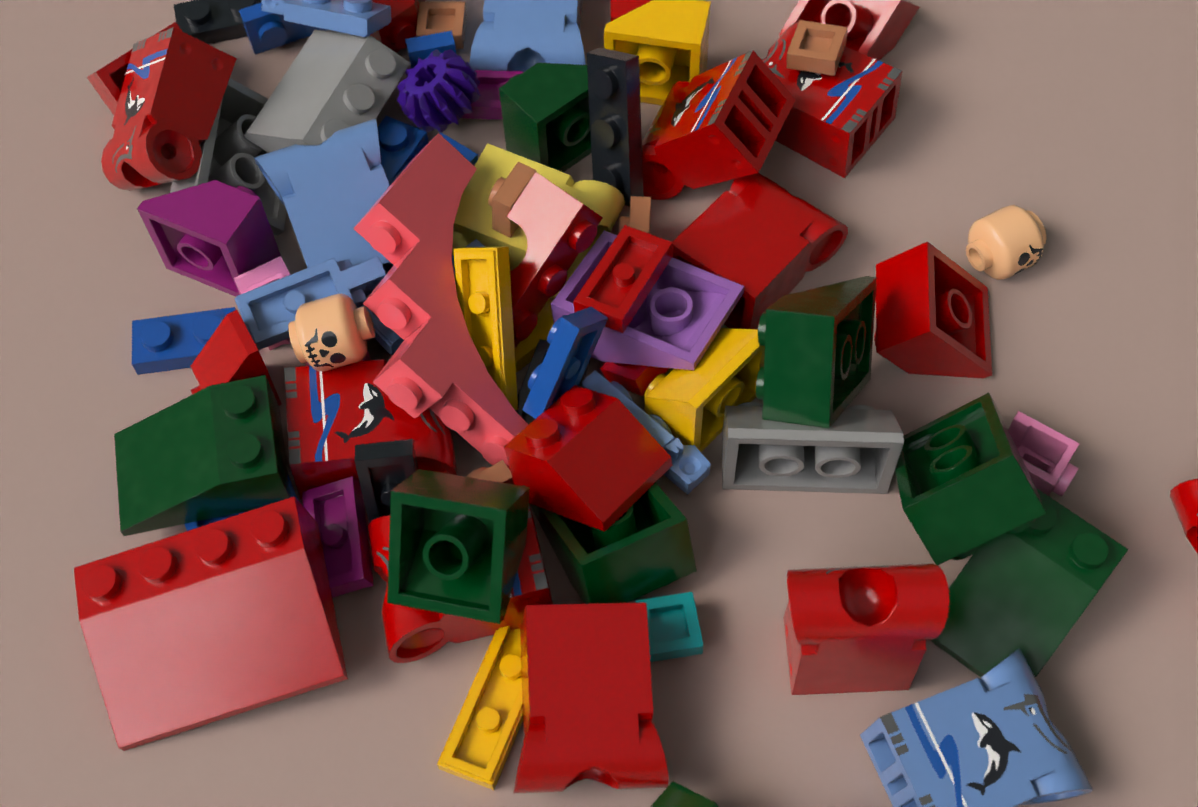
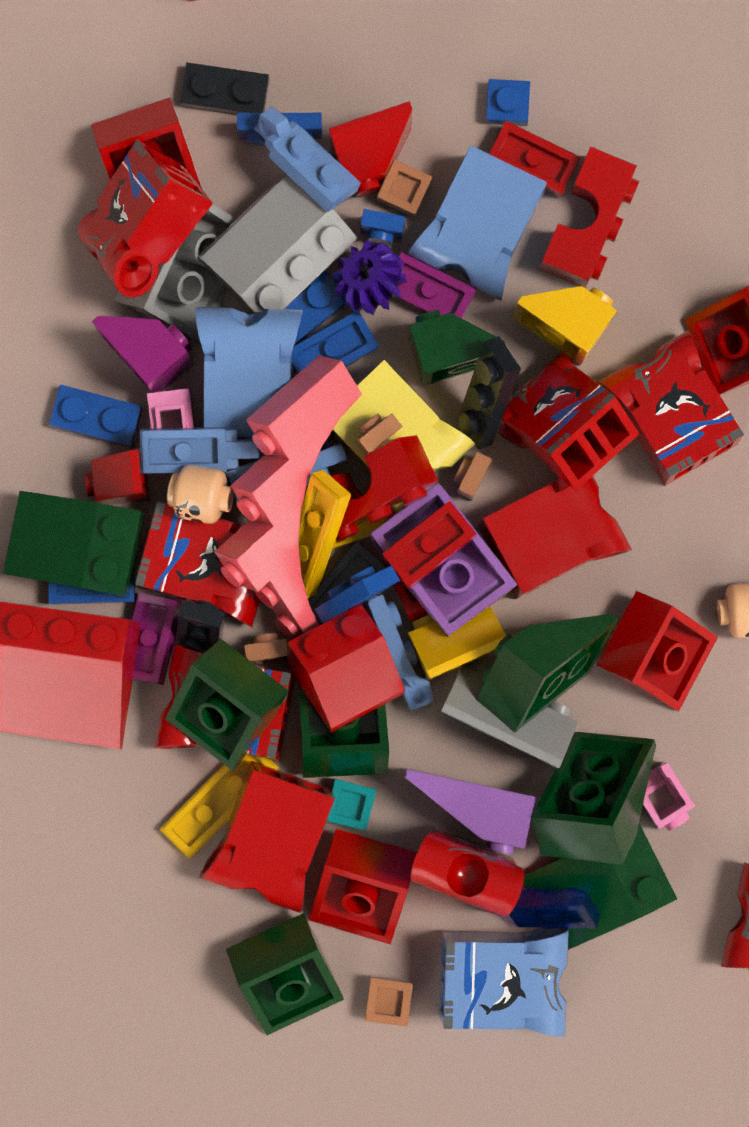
camera: 20 degrees right, 25 degrees up
nougat plate [787,20,847,76] -> none
none -> red slope [309,828,417,945]
none -> medium lavender slope [404,769,535,854]
none -> clear blue plate [509,888,600,928]

